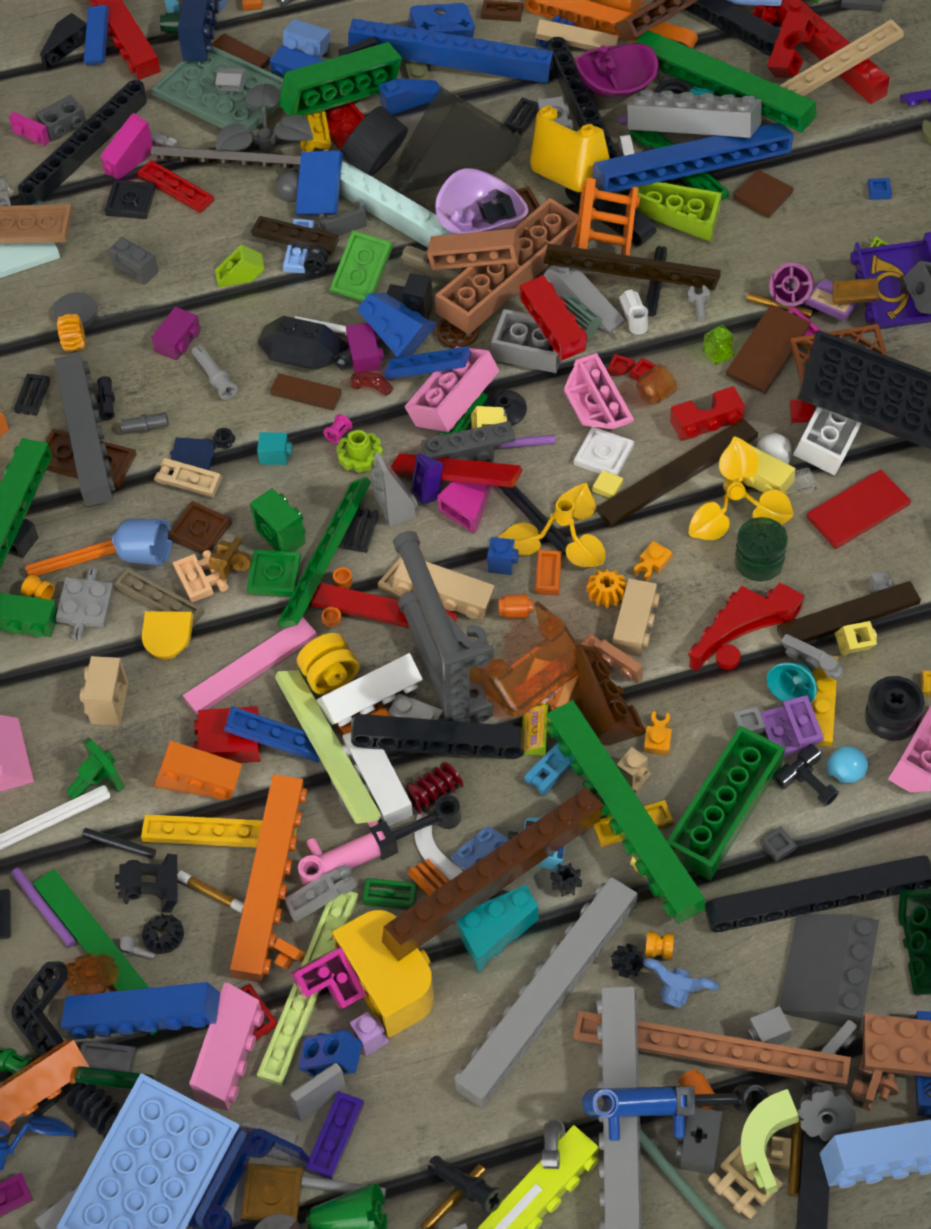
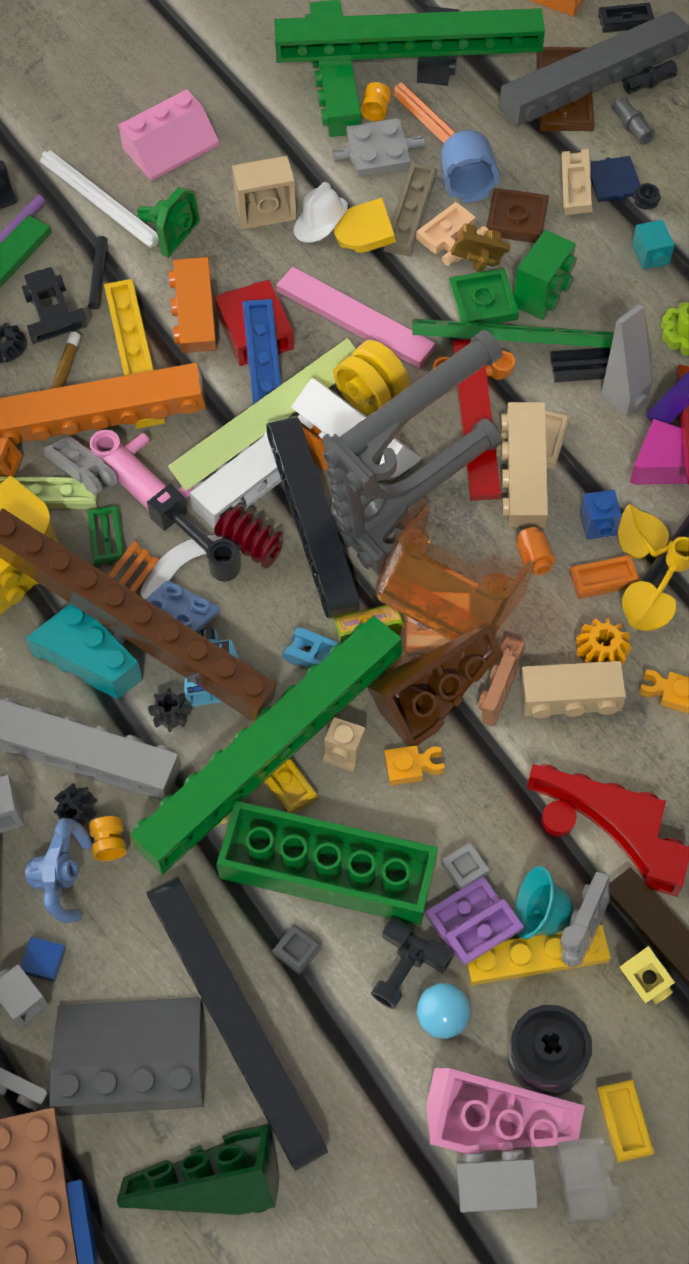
camera: 70 degrees right, 5 degrees up
none -> blue tile [21,937,66,982]
none -> white piece [294,182,348,243]

